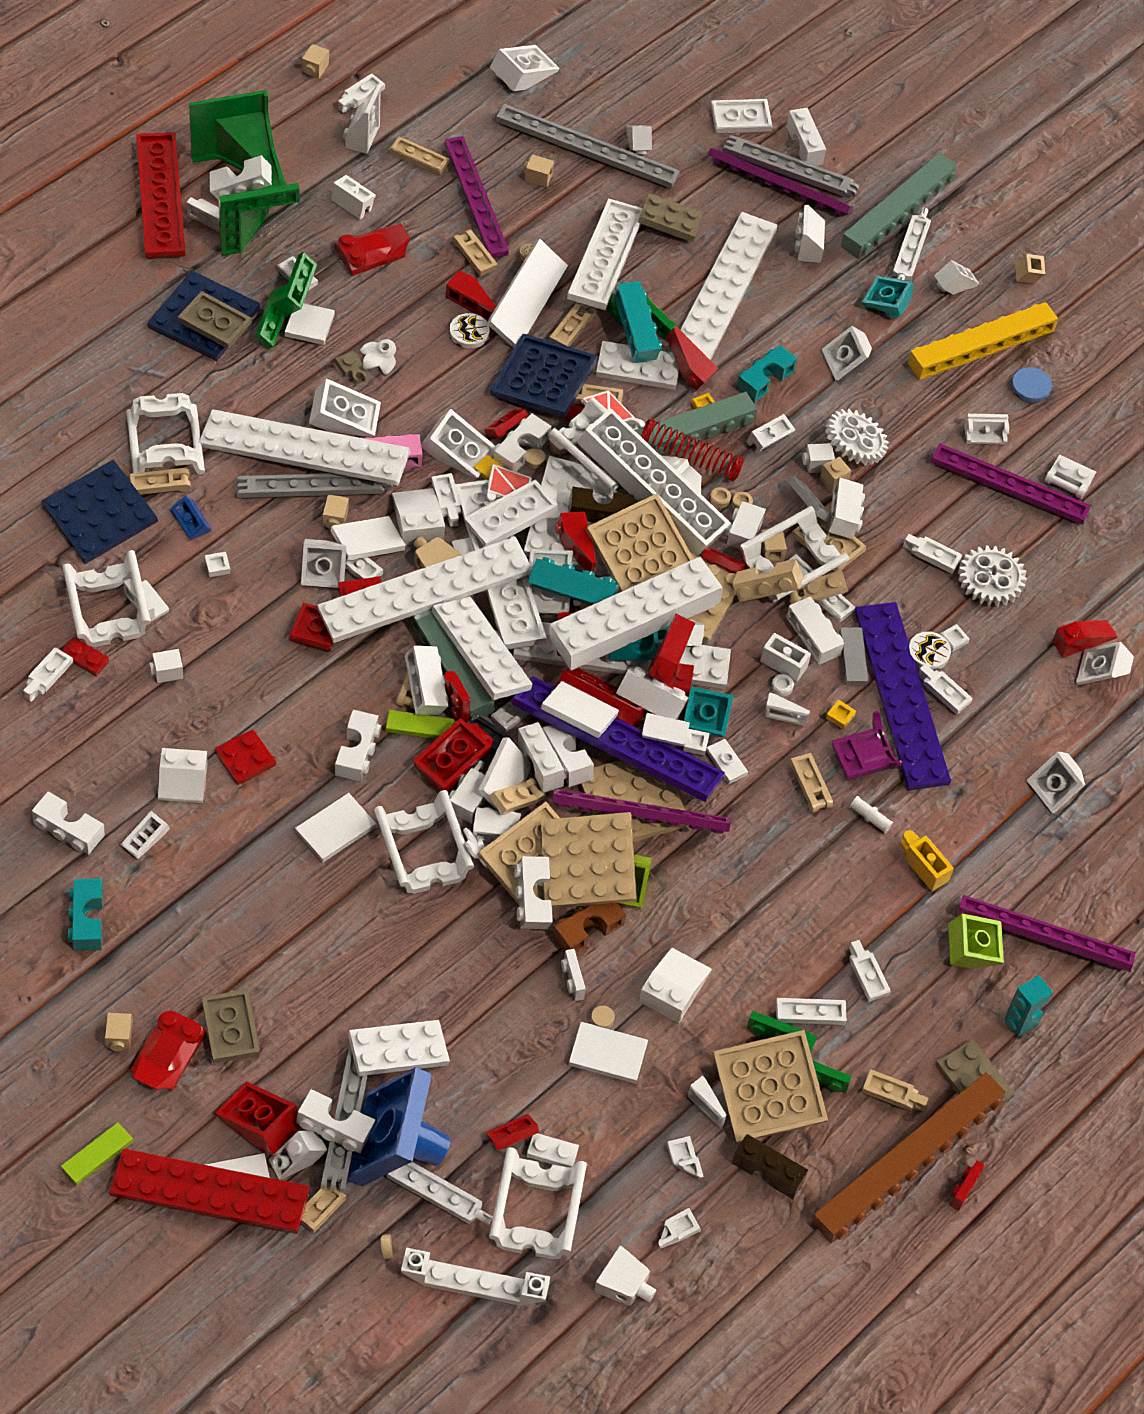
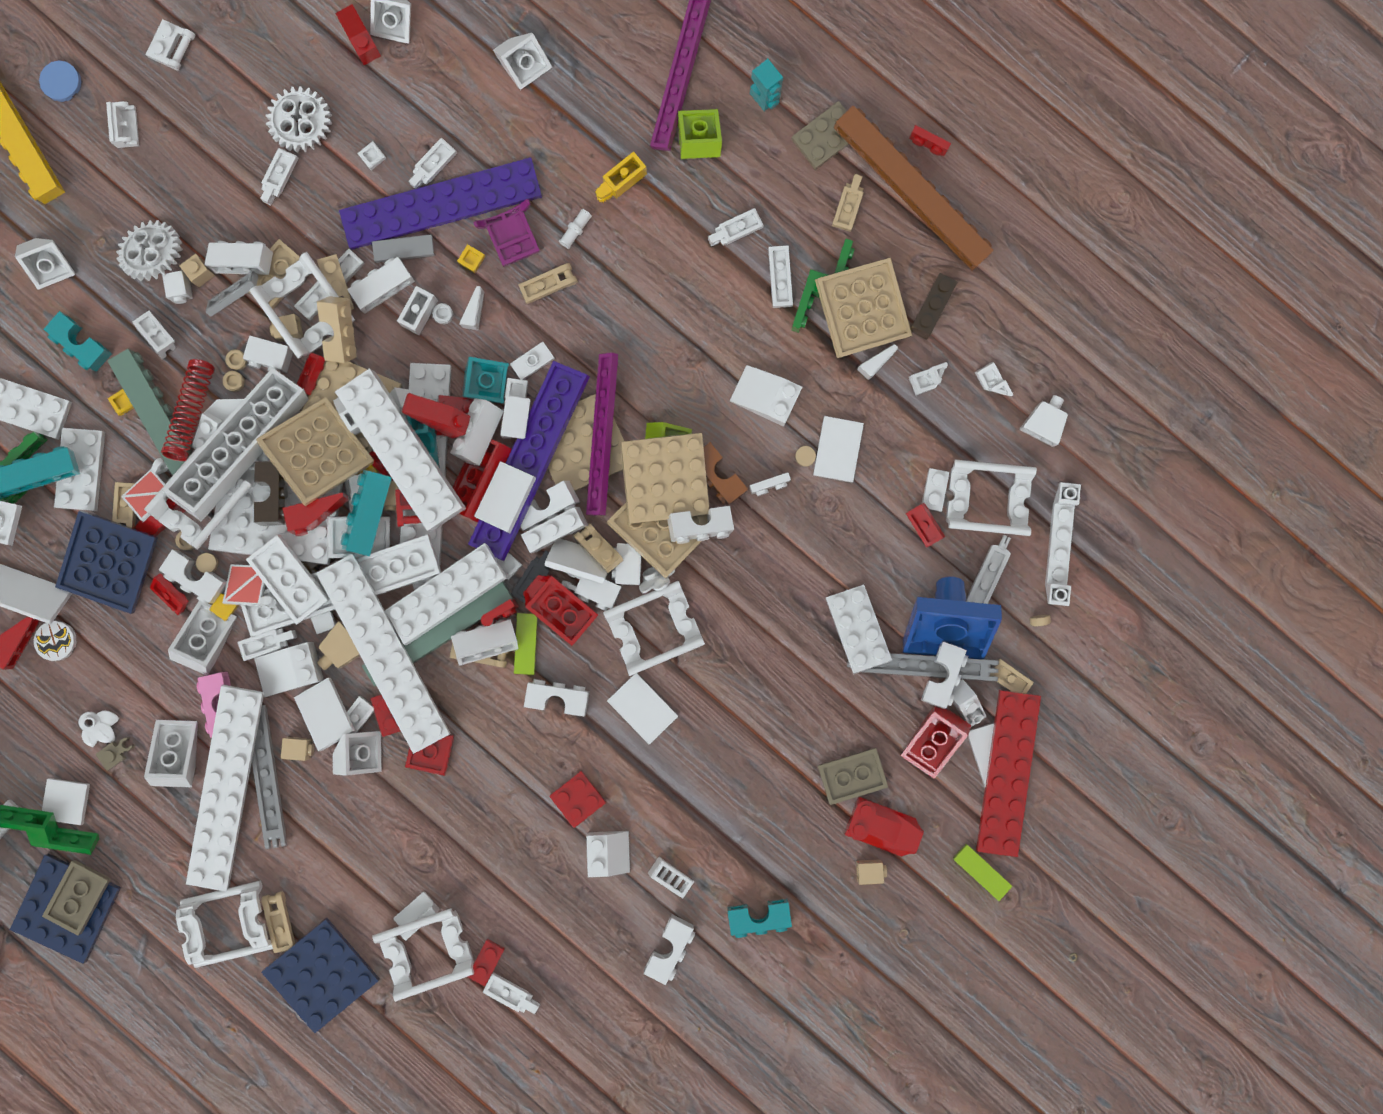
camera: 85 degrees left, 30 degrees up
white brick [149,649,183,683] -> none
blue slope [170,496,212,540] -> none
white plate [205,552,230,577] -> none
tan plate [549,303,595,347] -> none
red slope [666,326,719,391] -> none
white tile [909,632,951,670] -> none
magenta plate [931,443,1091,525] -> none

